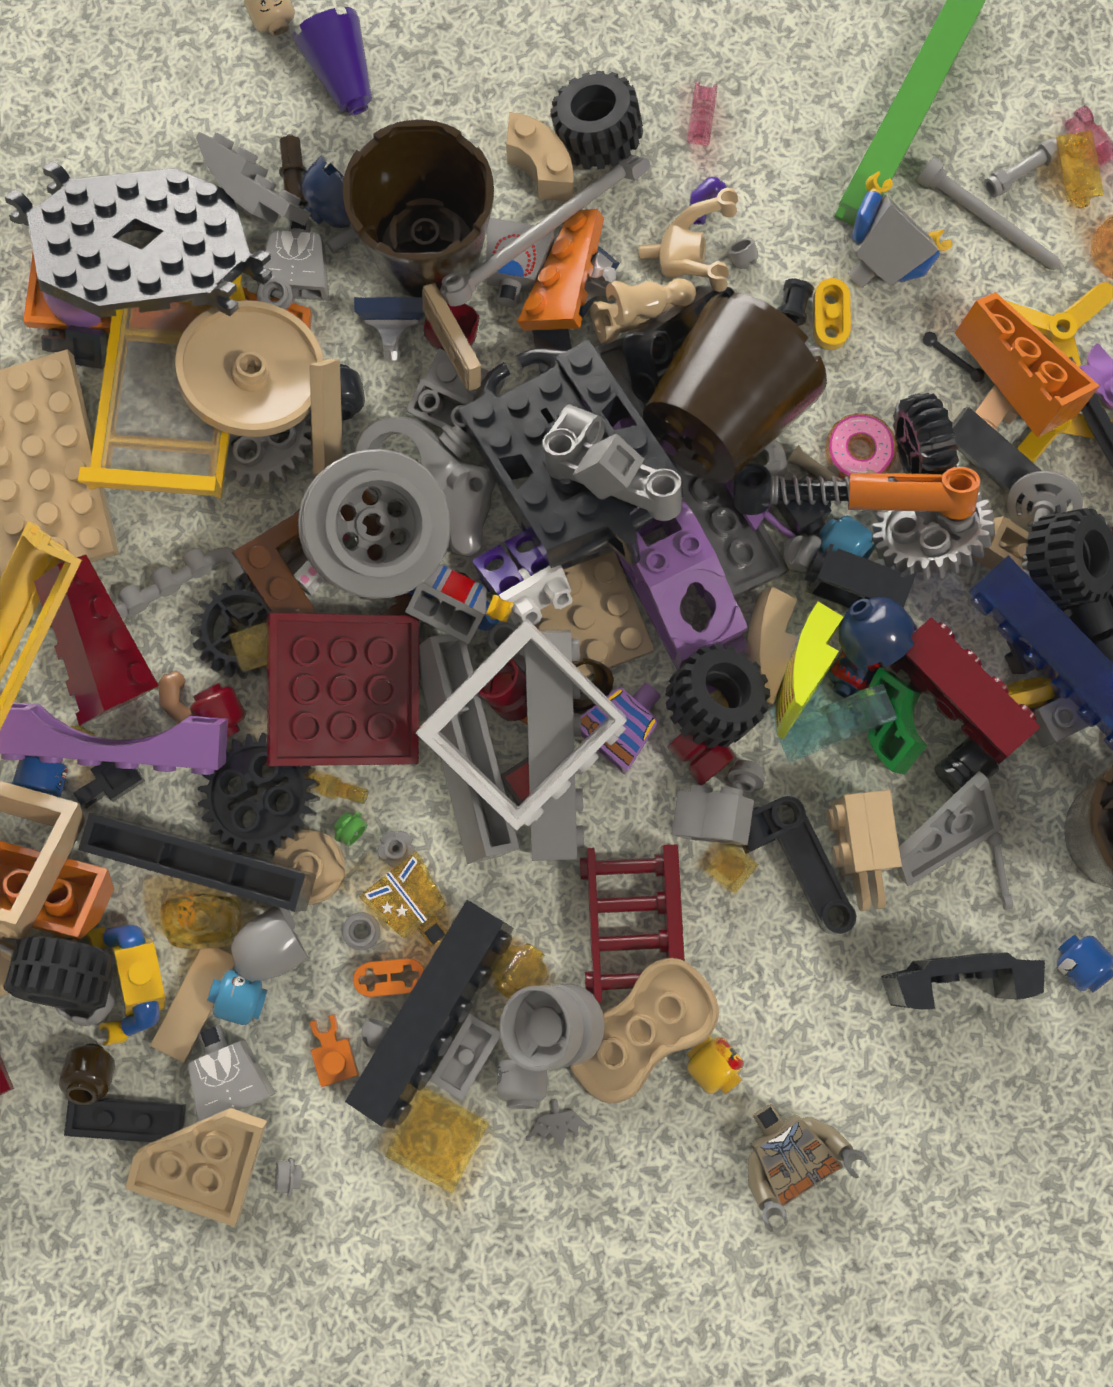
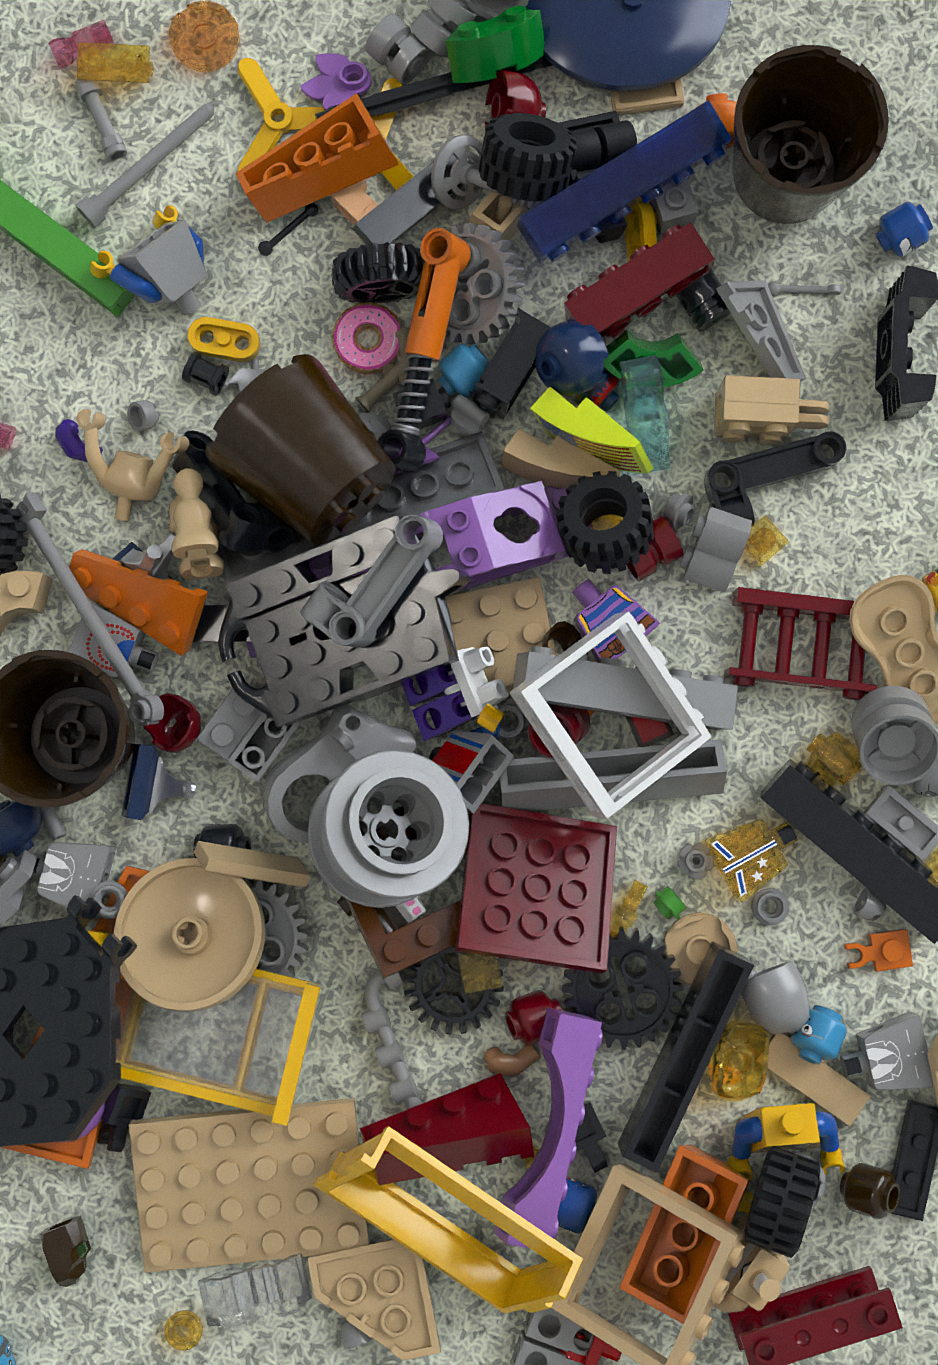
camera: 75 degrees left, 5 degrees up
orange beam [353,959,425,997] -> none
tan tile [422,283,481,391] -> none
light grey plate [438,424,472,458] -> none
light grey panel [573,433,644,499] -> none

